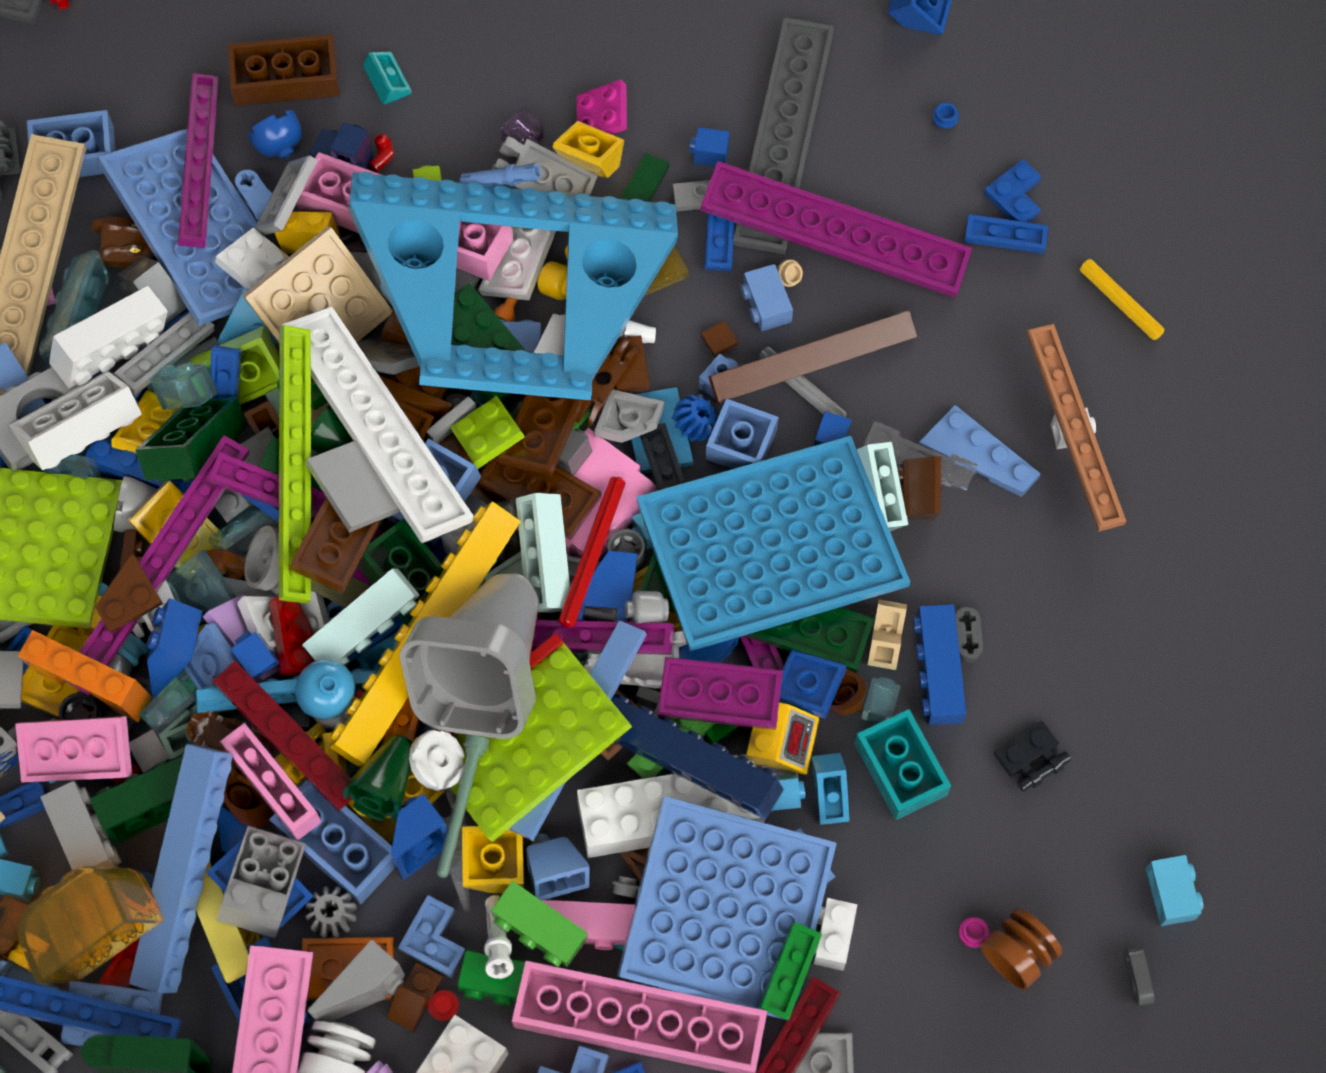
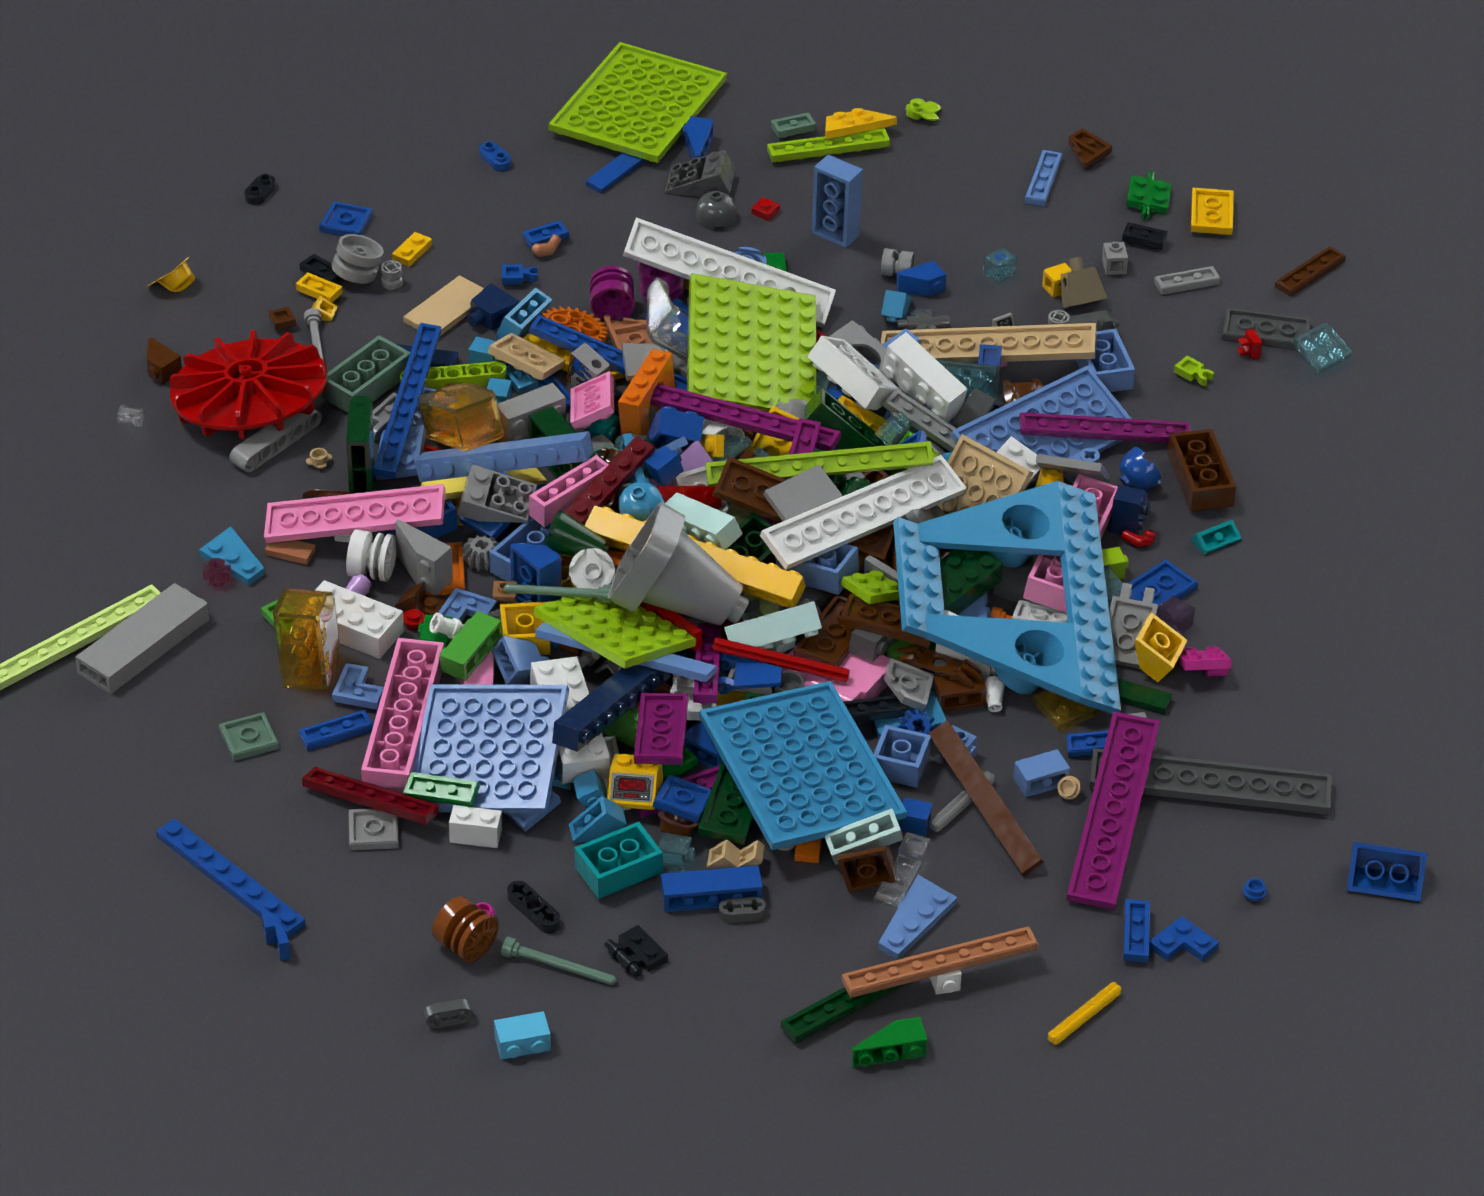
camera: 85 degrees right, 25 degrees down
reddish brown wing [95,554,163,634] -> none
medium blue pin [460,163,541,186] -> none
light grey head [625,591,669,623] -> none
blue brick [689,127,730,167] -> none
reddish brown tile [701,321,738,358] -> none
none -> medium nougat bracket [492,581,517,607]
none -> sand green piece [501,936,617,985]
none -> black beam [507,881,560,933]
none -> yellow plate [700,434,725,457]
none -> dark green plate [781,957,906,1044]
none -> green slope [851,1017,928,1067]
none -> blue plate [978,344,1002,368]
none -> blue tile [1118,559,1199,615]
none -> lime plate [1174,356,1214,386]

